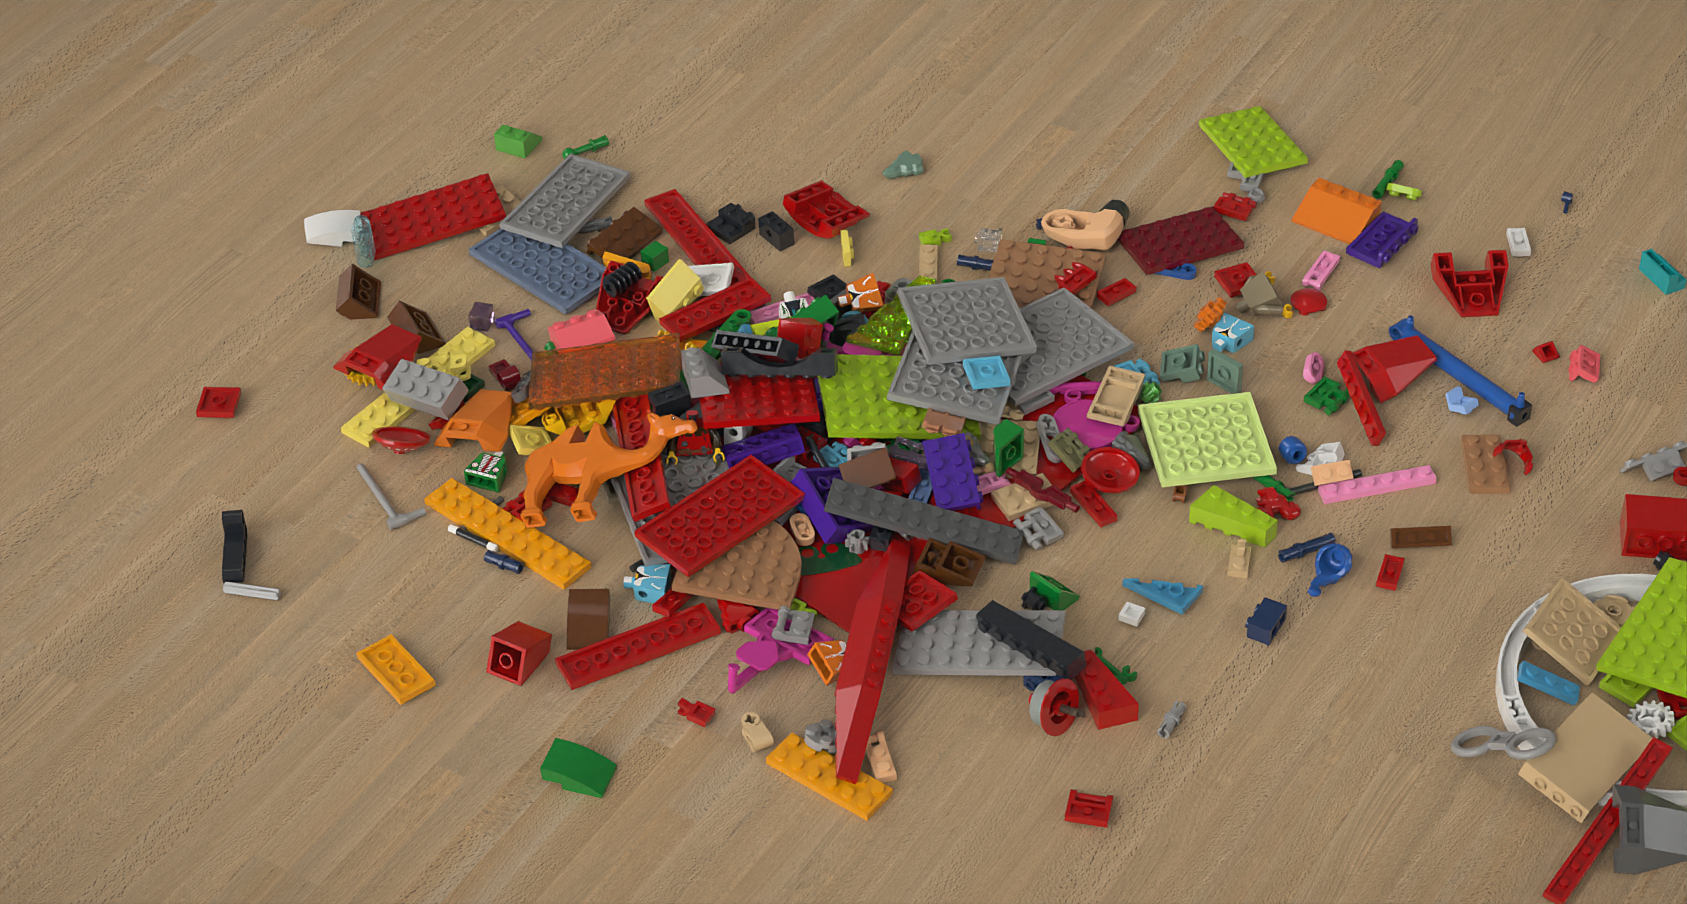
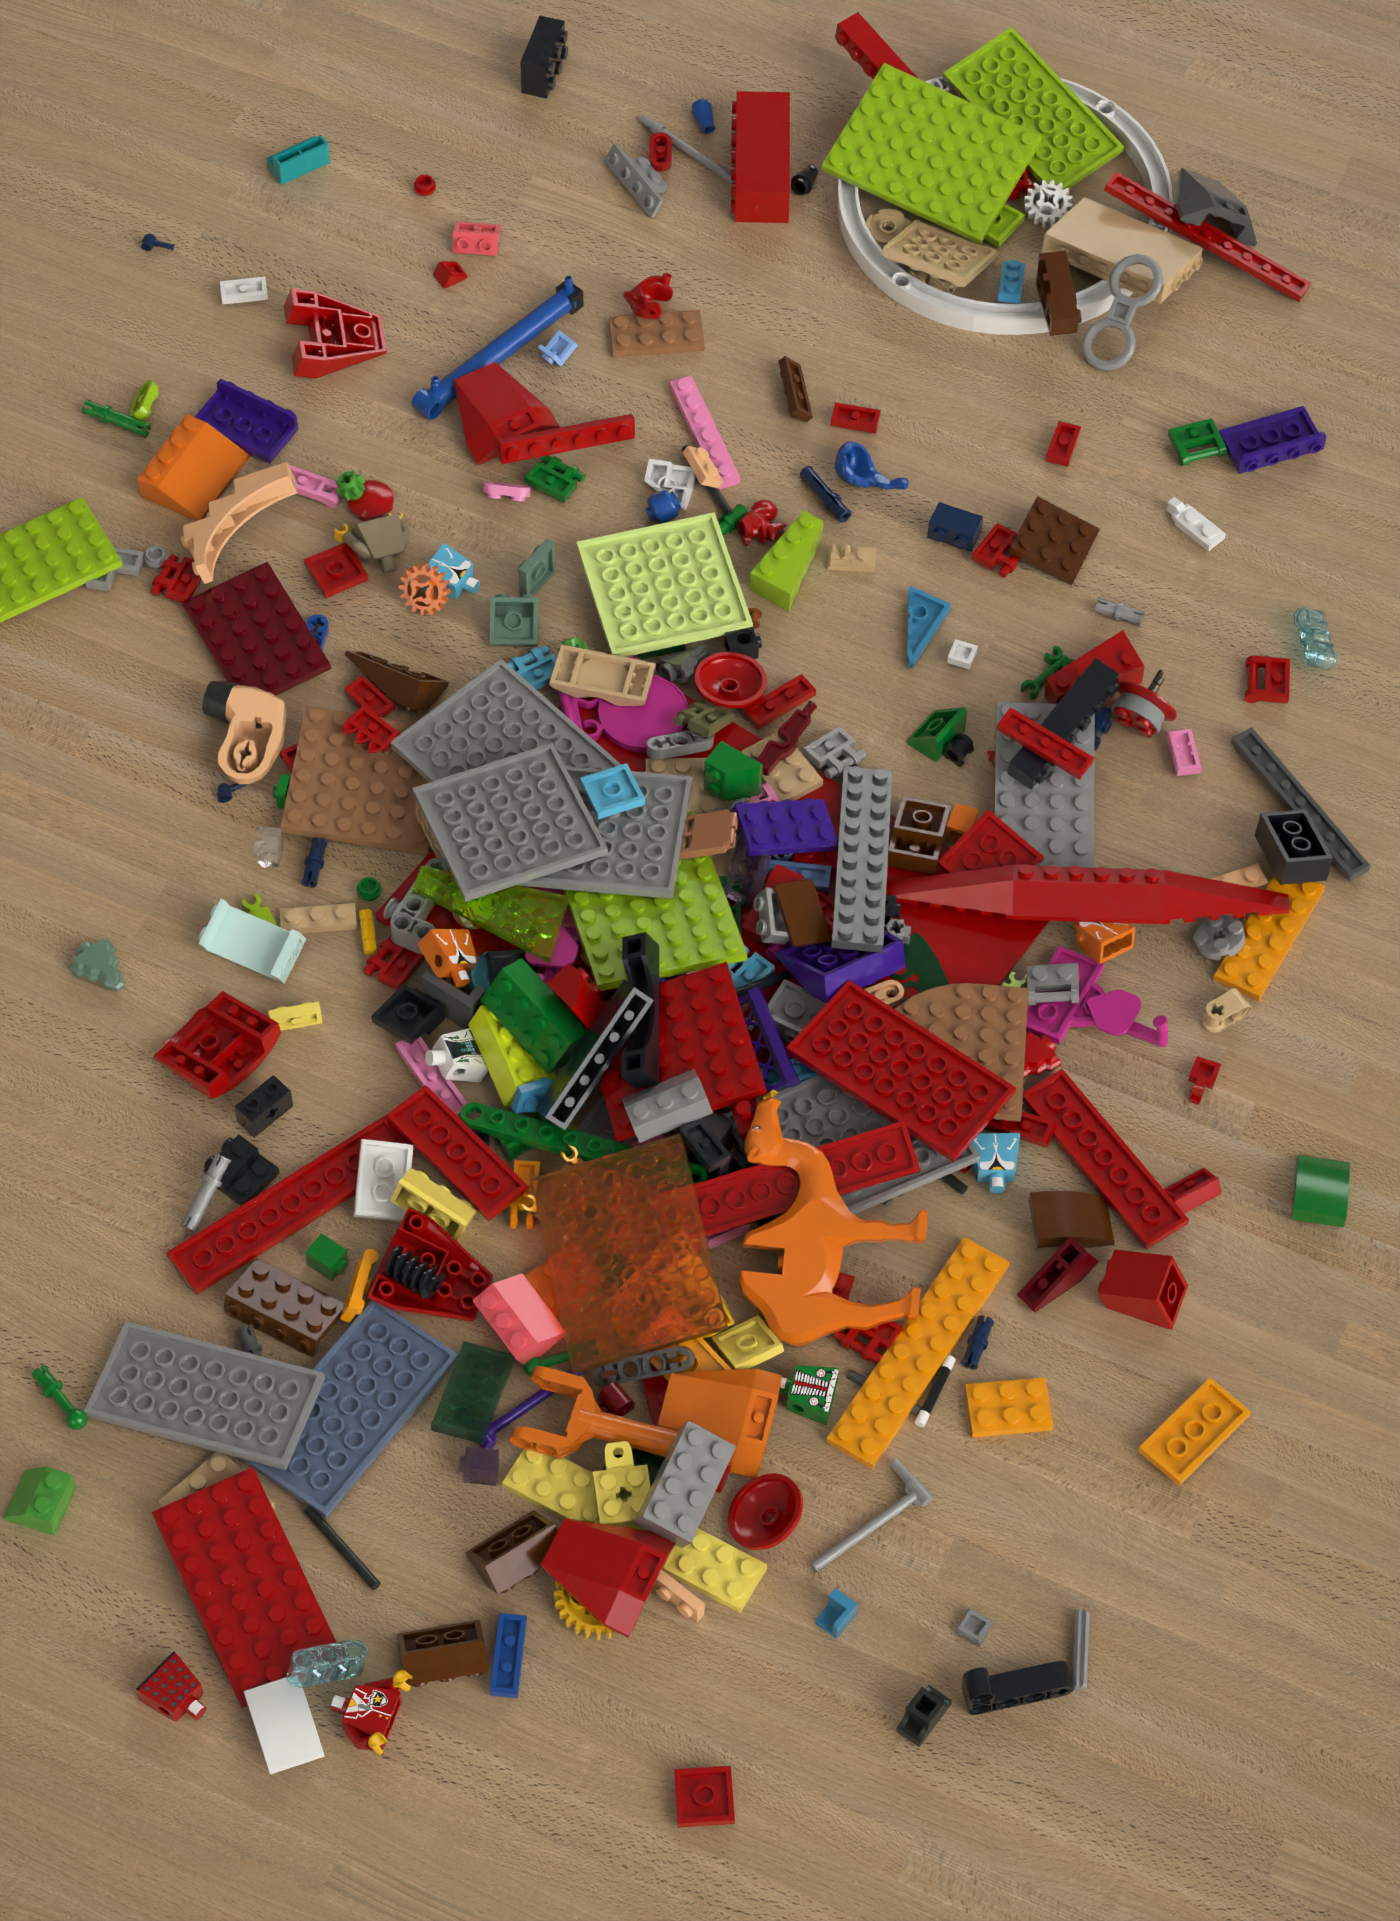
camera: 100 degrees left, 15 degrees up
none -> red torso [136,1651,207,1721]
none -> light nougat arch [181,462,297,584]
none -> light grey pin [181,1153,231,1231]
none -> light aqua panel [199,899,306,984]
none -> pearl dark grey bar [304,1506,381,1590]
none -> red torso [331,1670,413,1755]
none -> bright green gear [336,471,366,501]
none -> reddish brown wedge [345,651,449,713]
none -> red plate [414,175,436,196]
none -> clear green plate [431,1341,515,1444]
none -> blue plate [490,1613,527,1698]
none -> orange piece [509,1366,677,1459]
none -> light nougat plate [653,1570,705,1622]
none -> black brick [724,627,762,659]
none -> dark azure panel [815,1588,857,1639]
none -> pearl dark grey brick [896,1685,952,1747]
none -> orange brick [945,803,979,843]
none -> light grey tile [955,1608,994,1647]
none -> light orange plate [965,1377,1053,1437]
none -> red plate [971,523,1020,578]
none -> red plate [996,707,1094,780]
none -> reddish brown plate [1008,496,1100,585]
none -> dark red slope [1017,1236,1099,1313]
none -> reddish brown wedge [1036,250,1082,336]
none -> red plate [1046,421,1081,467]
none -> red slope [1164,1168,1222,1214]
none -> white hinge [1166,497,1226,551]
none -> bright pink plate [1166,729,1202,776]
none -> green plate [1168,418,1227,466]
none -> dark purple bracket [1219,406,1326,474]
none -> dark grey plate [1231,727,1370,882]
none -> black brick [1254,809,1333,885]
none -> clear light blue piece [1294,606,1337,670]

